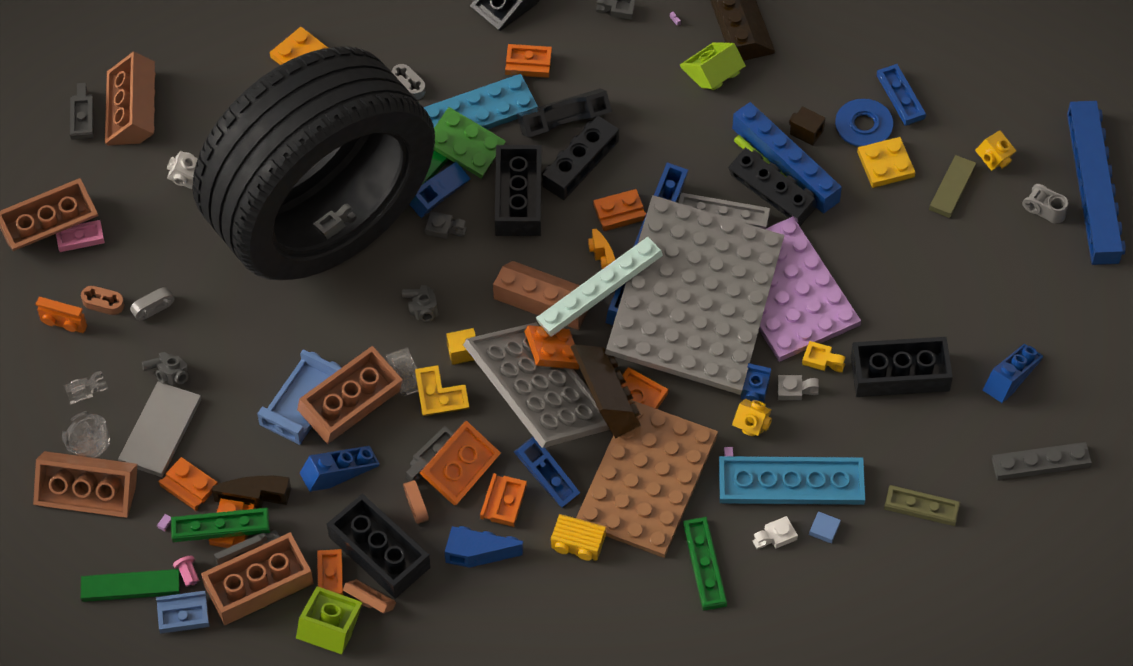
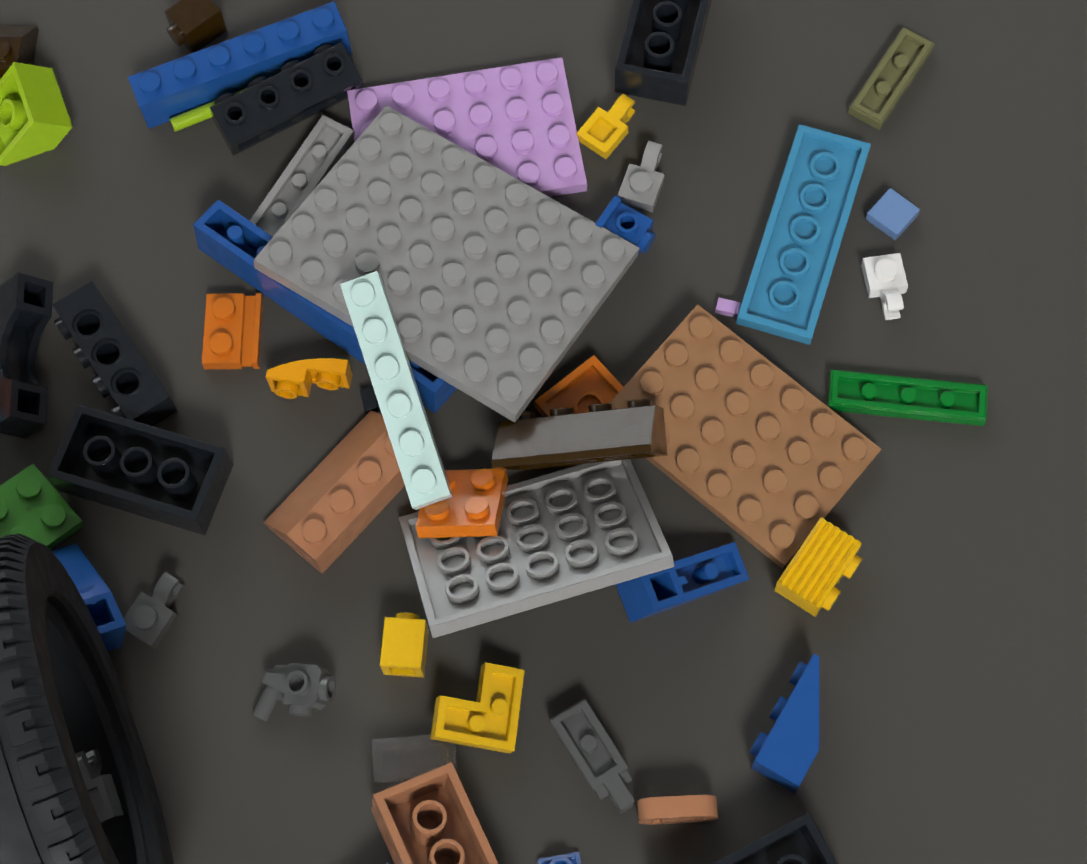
camera: 70 degrees left, 10 degrees up
orange plate [419,421,501,506] -> none
orange plate [480,473,527,527] -> none
yellow brick [732,399,772,436] -> none

